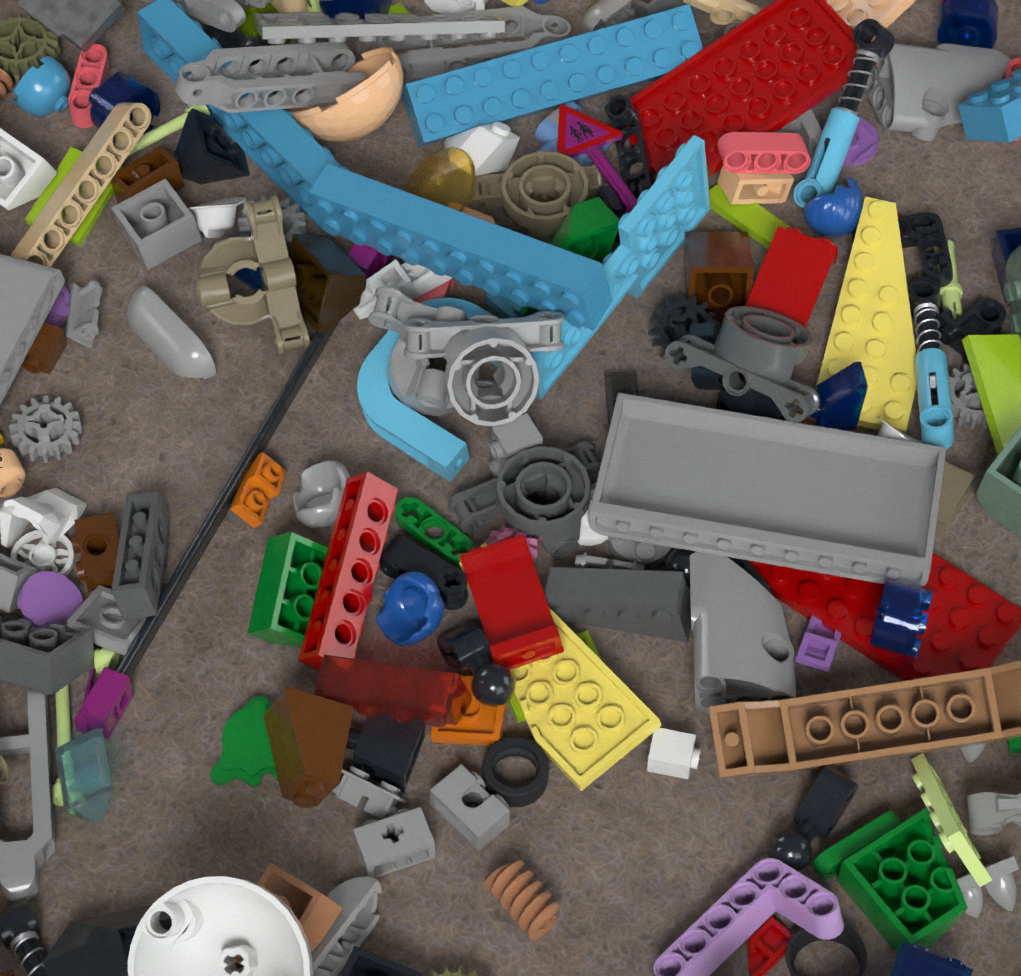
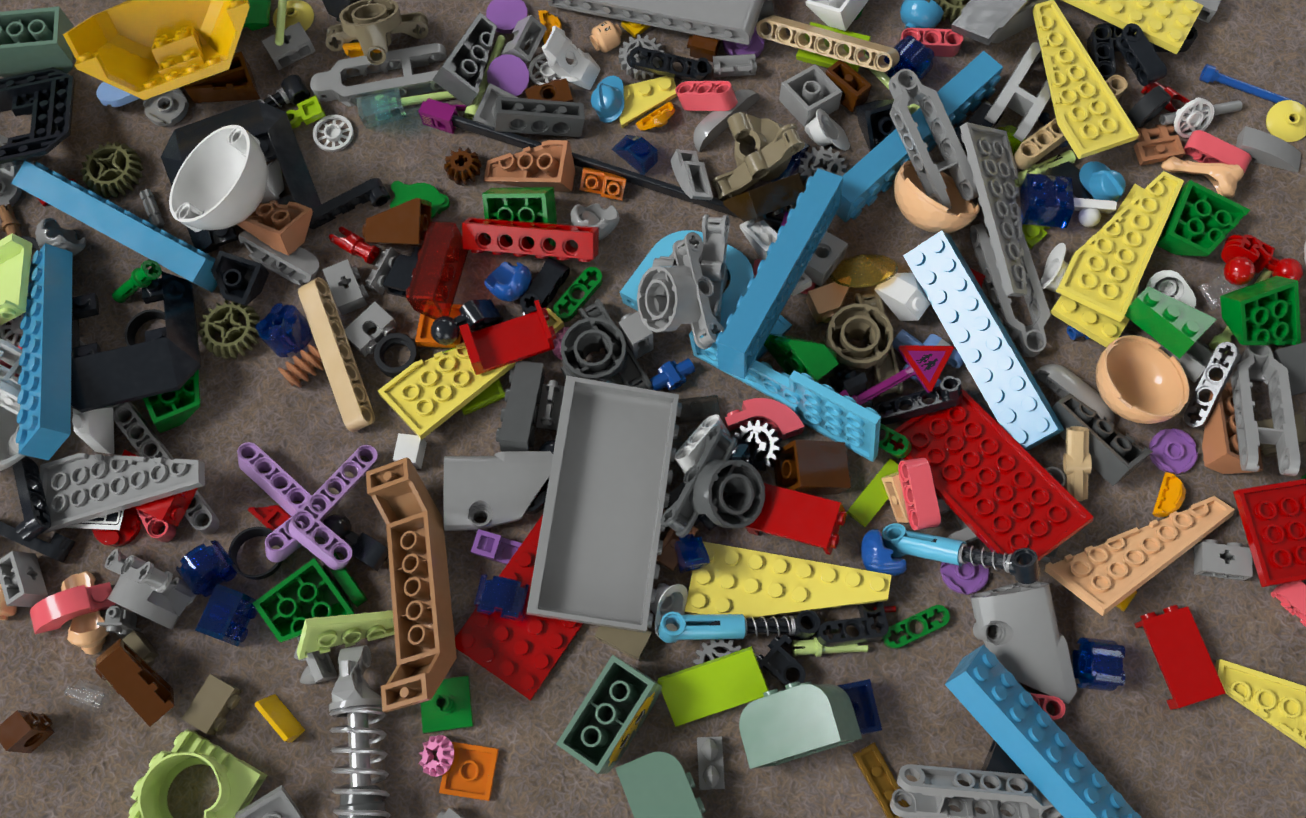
camera: 90 degrees right, 15 degrees up
none -> clear blue brick [256,303,313,357]
none -> lime plate [286,95,326,128]
none -> lavender beam [288,445,378,570]
none -> tan beam [298,277,375,432]
none -> black beam [309,178,391,229]
none -> white wheel [313,115,354,152]
none -> red piece [329,226,380,264]
none -> reddish brown gear [444,147,482,185]
none -> nougat wedge [484,140,575,192]
none -> dark azure piece [591,76,624,123]
none -> clear blue slope [612,135,658,175]
none -> light yellow wing [619,76,677,128]
none -> black beam [627,47,712,81]
none -> light orange plate [636,102,675,130]
none -> blue axle [649,358,695,391]
none -> light grey slope [670,149,713,200]
none -> coral beam [675,81,738,111]
none -> white beam [675,414,731,474]
none -> coral arch [724,398,805,441]
none -> green beam [883,605,950,649]

